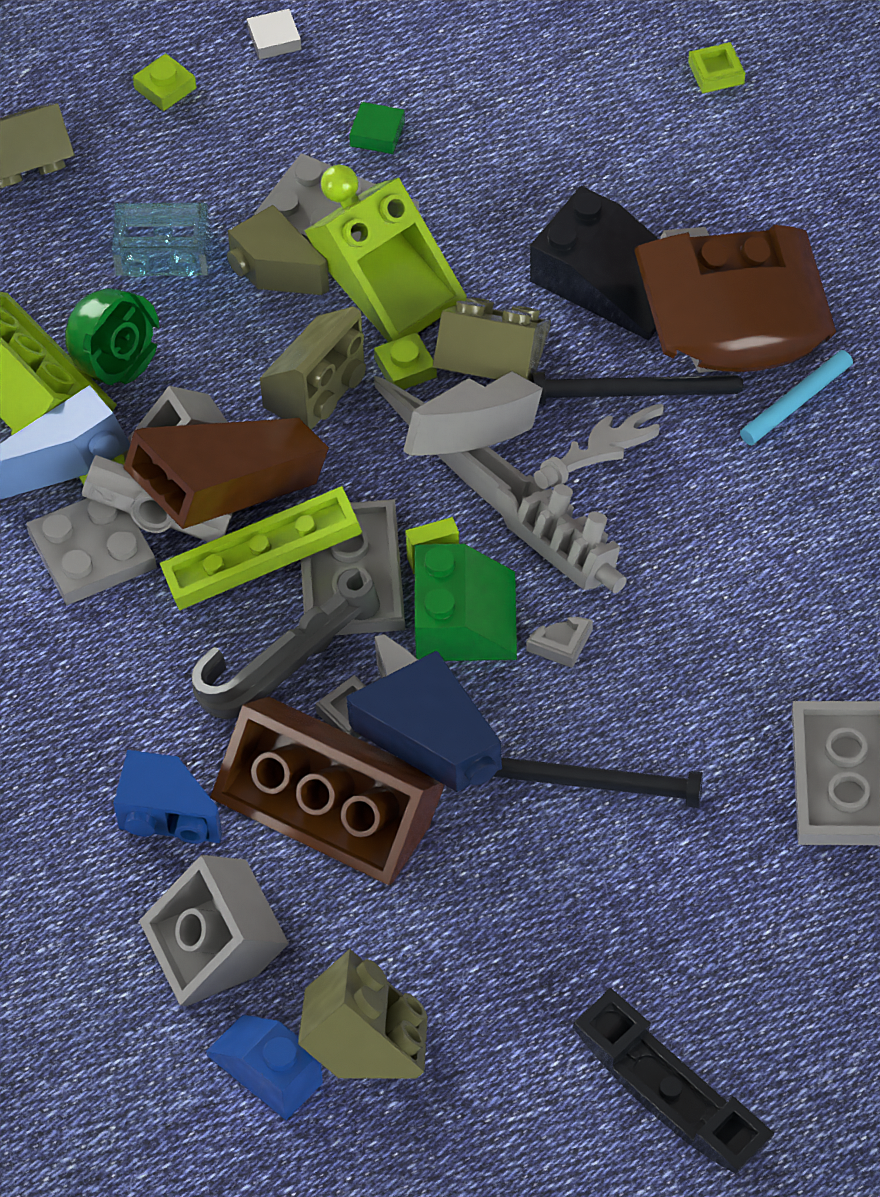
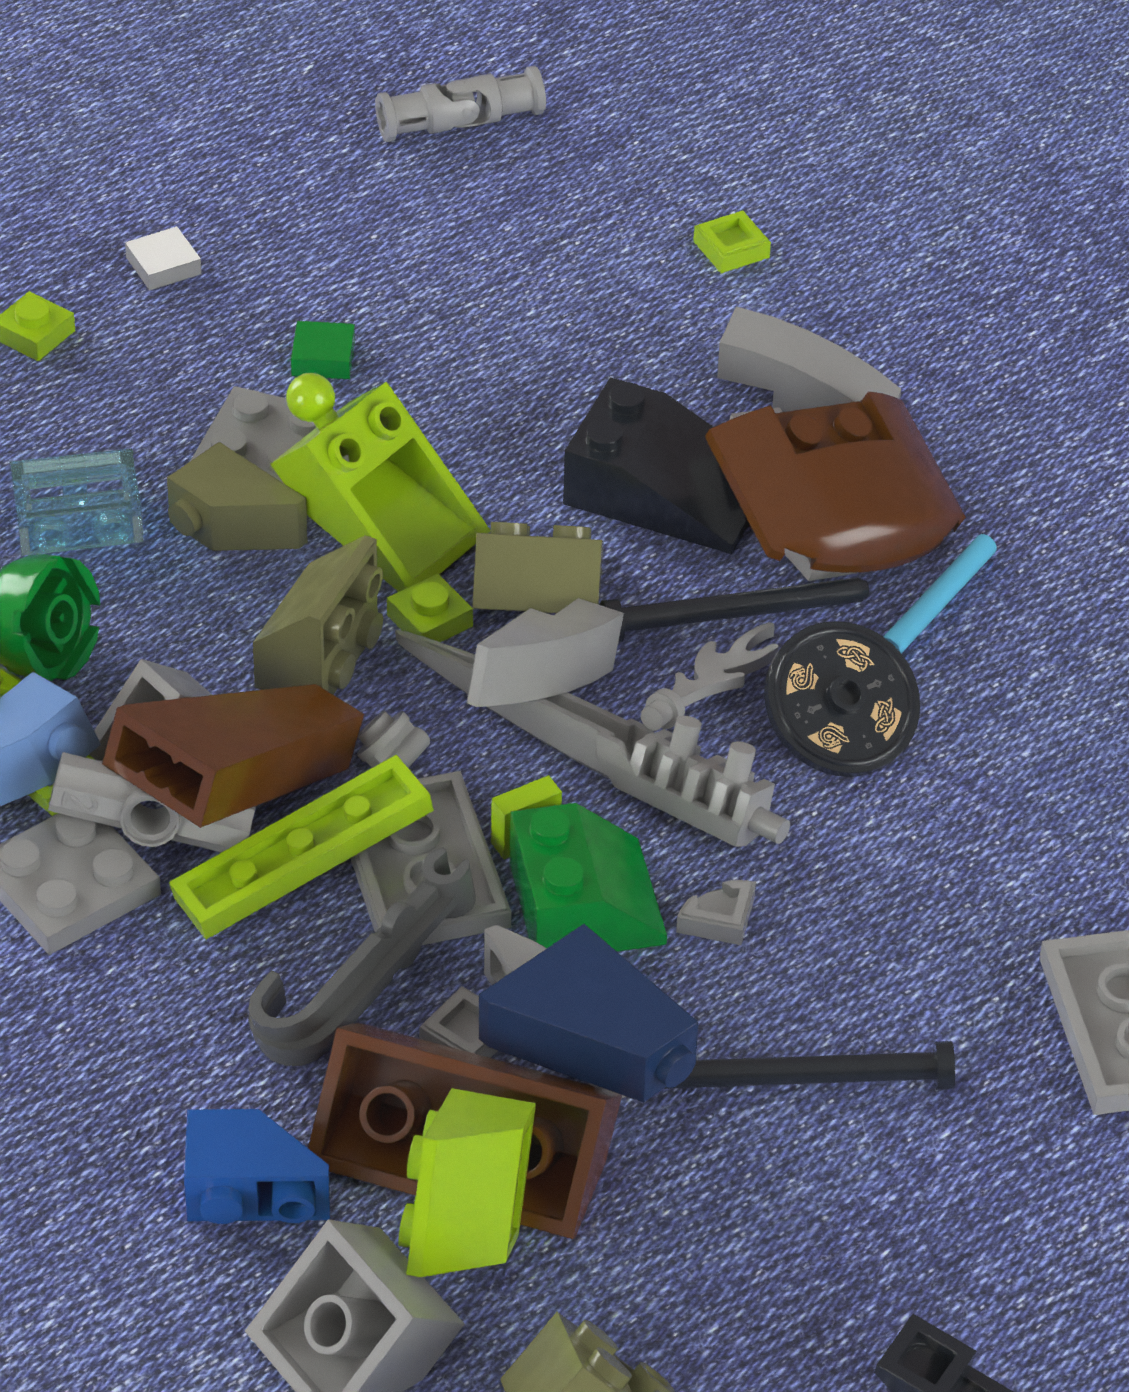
camera: 15 degrees left, 10 degrees down
none -> light grey plate [356,710,430,768]
none -> lime slope [398,1088,536,1277]
none -> light grey slope [717,306,901,412]
none -> black shield [764,621,920,777]

